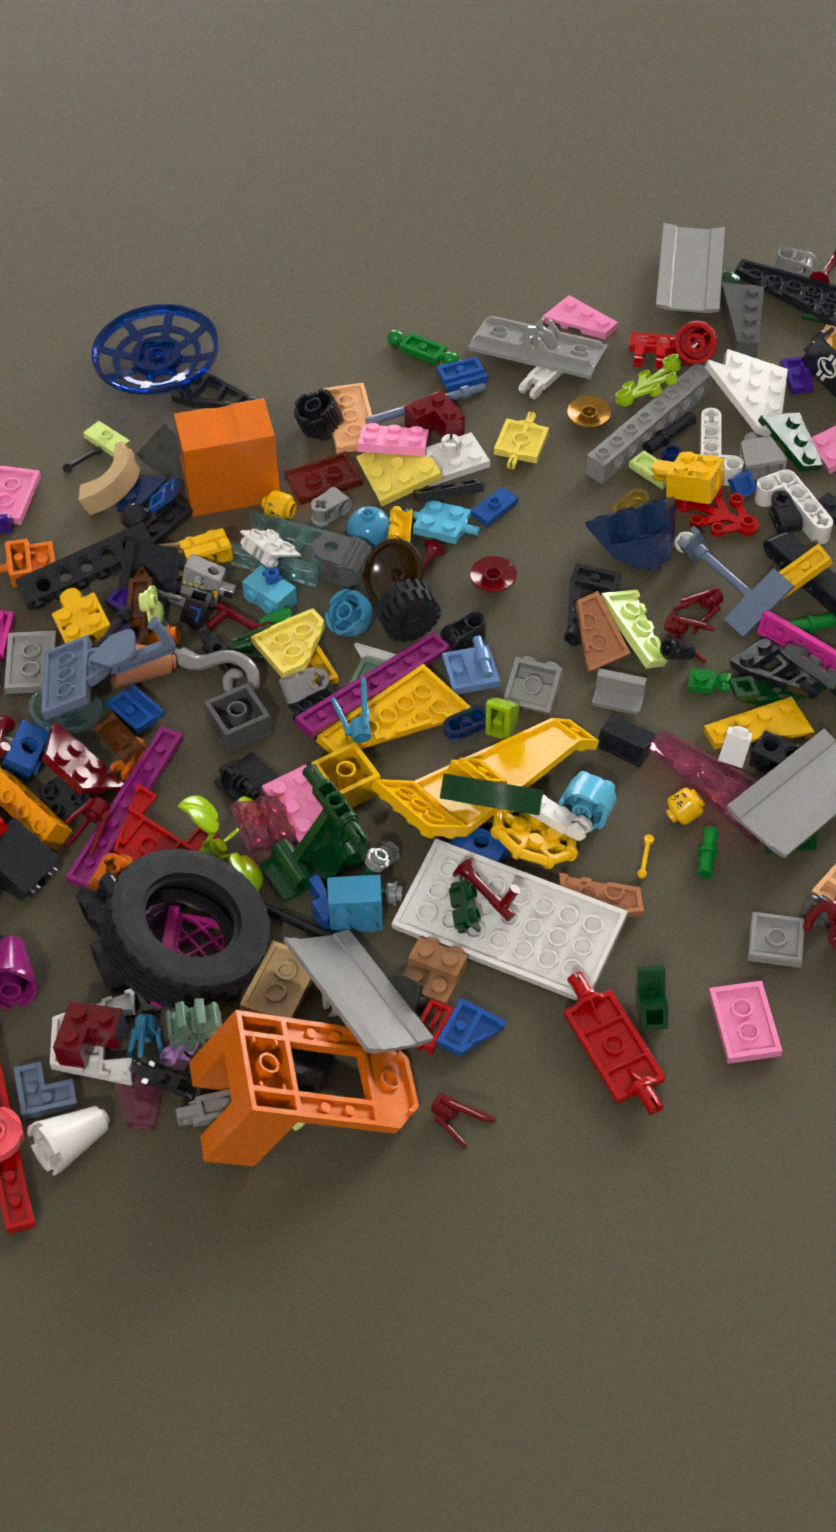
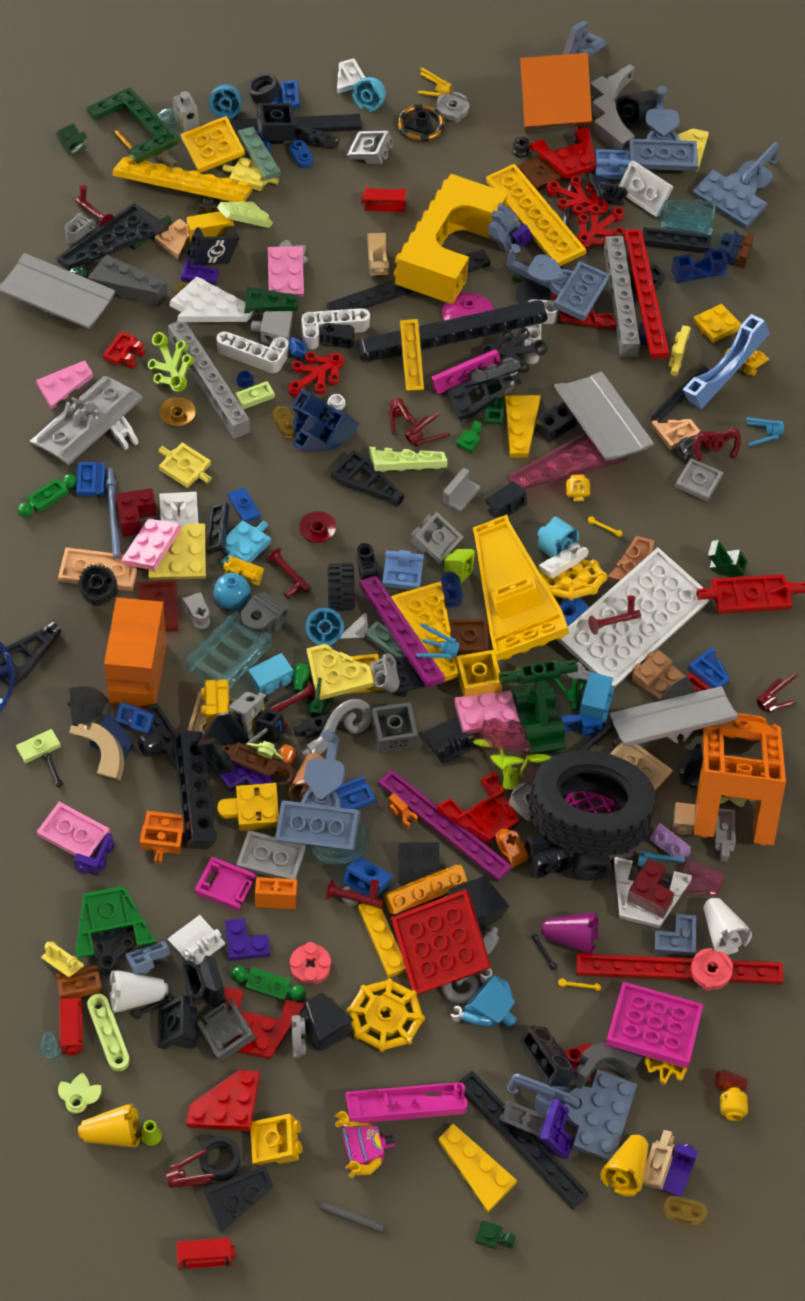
camera: 75 degrees left, 5 degrees up
dark red wing [42,721,124,795] -> none
dark red plant [65,797,112,857] -> none
black bar [92,606,133,648] -> none
reddish brown plate [92,710,145,764] -> none
black hinge [128,1059,194,1100] -> none
sand green gear [165,999,222,1051] -> none
white hinge [240,529,301,568] -> none
yellow head [261,490,297,523] -> none
blue piece [262,567,282,585] -> none
dark brown dish [363,538,424,604] -> none
dark green slope [440,773,544,816] -> none
dark green hinge [449,875,481,934] -> none
nougat wing [575,591,631,674] -> none
black pin [642,412,697,455] -> none
yellow brick [652,452,724,504] -> none
black cone [660,637,695,661] -> none
red brick [669,320,718,367] -> none
sand blue piece [677,526,794,638] -> none
green pin [696,826,719,879] -> none
bright pink plate [708,981,782,1064] -> none
white brick [718,726,753,768] -> none
green pin [788,613,836,634] -> none
none -> reddish brown tile [449,619,489,655]

